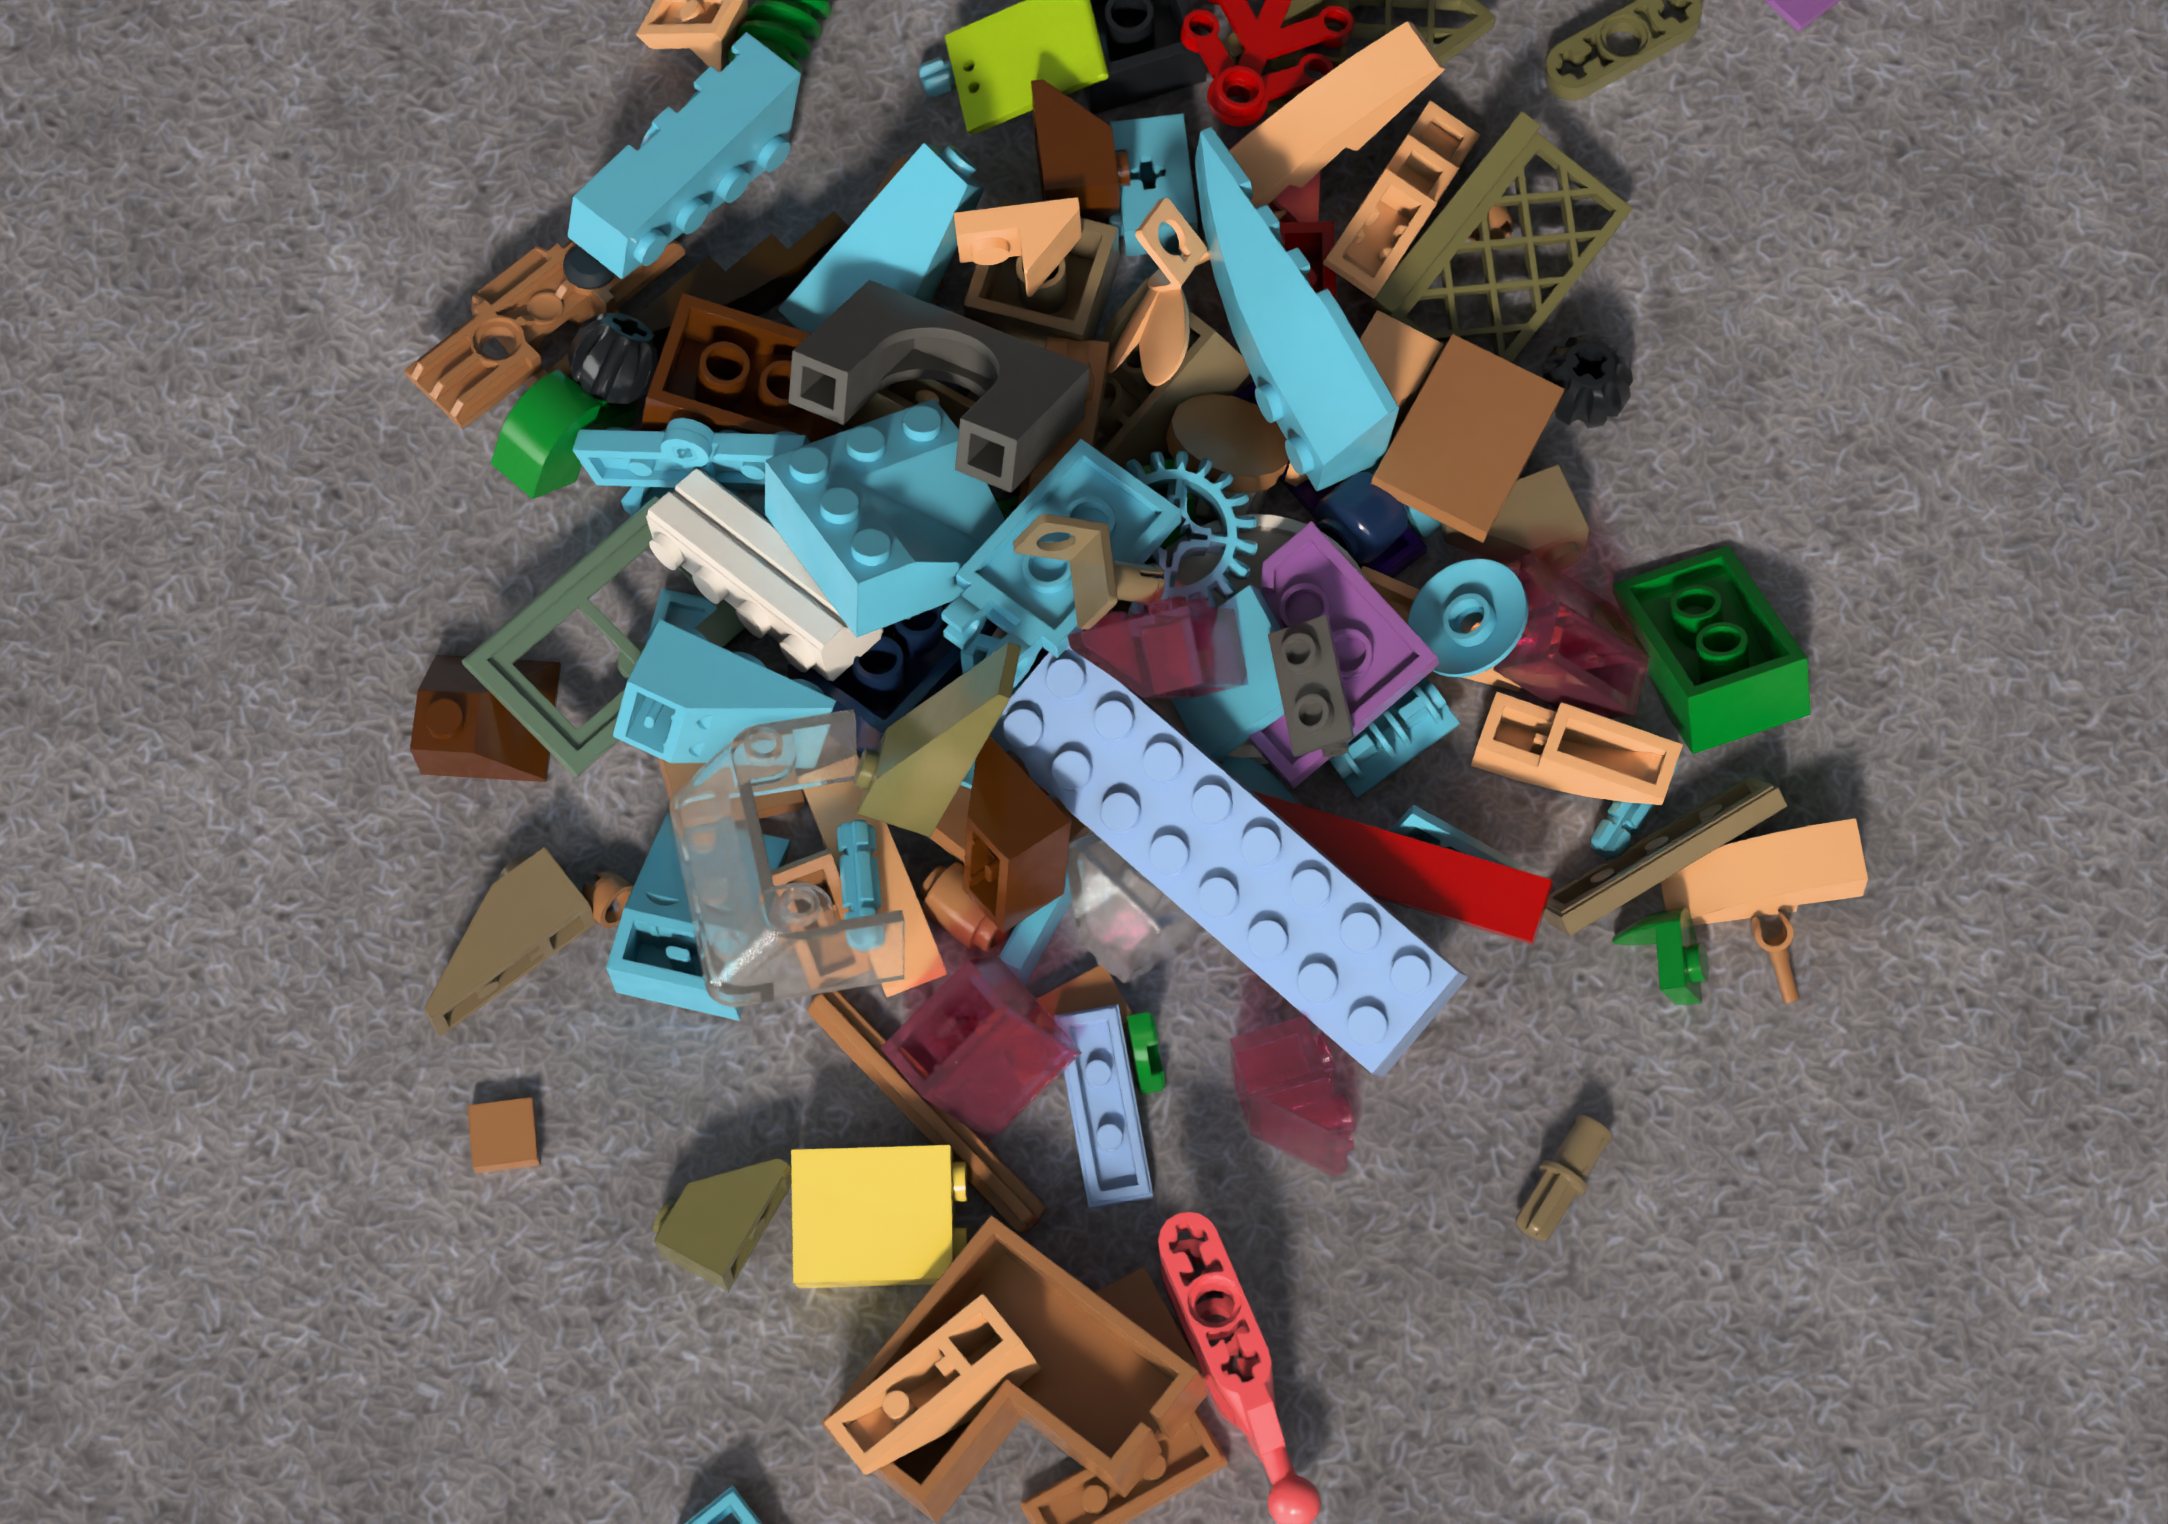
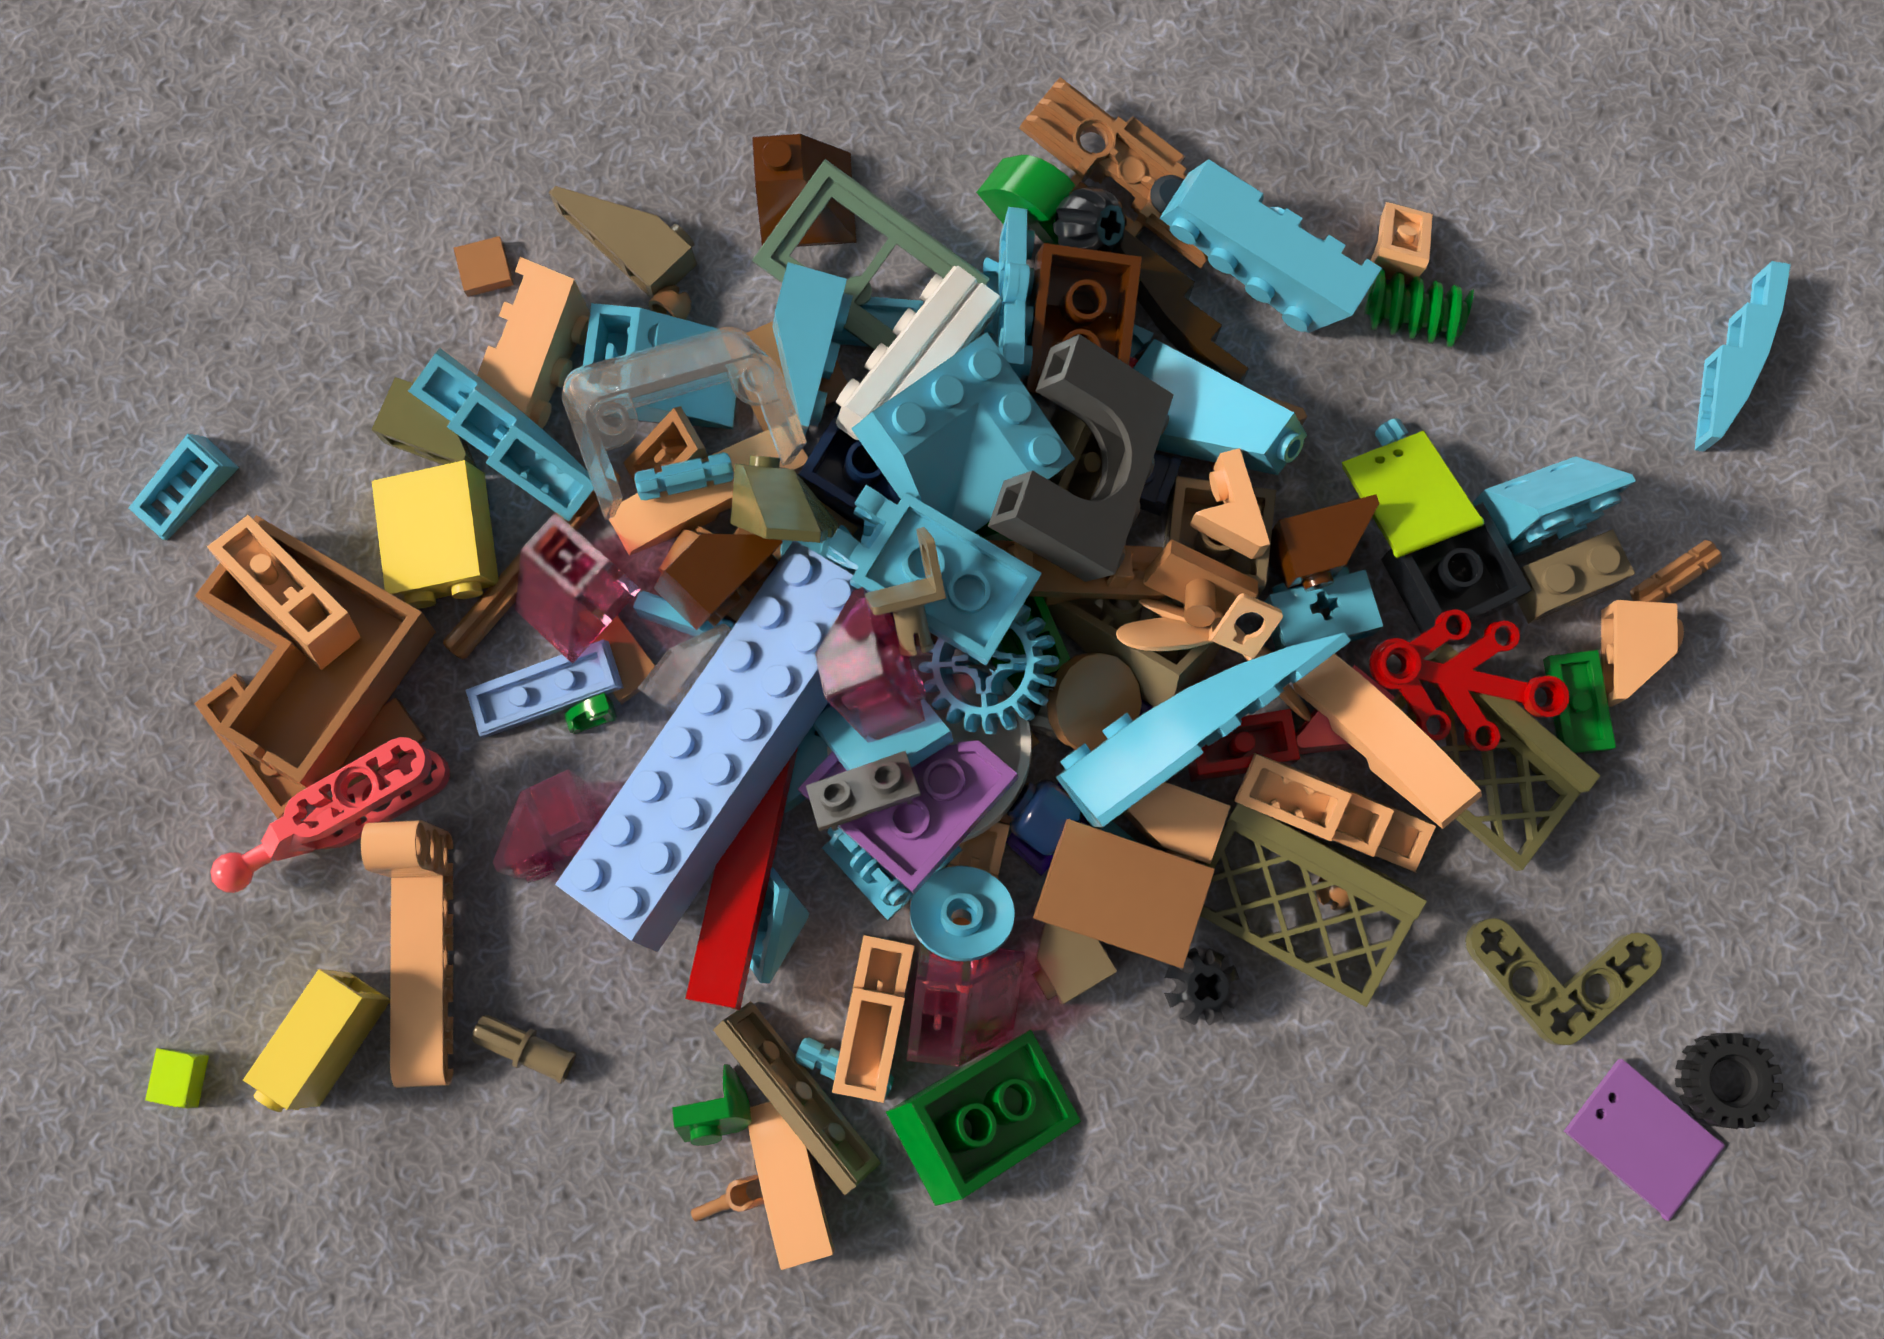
camera: 75 degrees right, 10 degrees up
none -> light yellow brick [243,969,390,1112]
none -> light nougat beam [361,820,453,1088]
none -> medium azure slope [408,348,599,521]
none -> light nougat wedge [477,257,590,429]
none -> medium nougat tile [1144,539,1258,627]

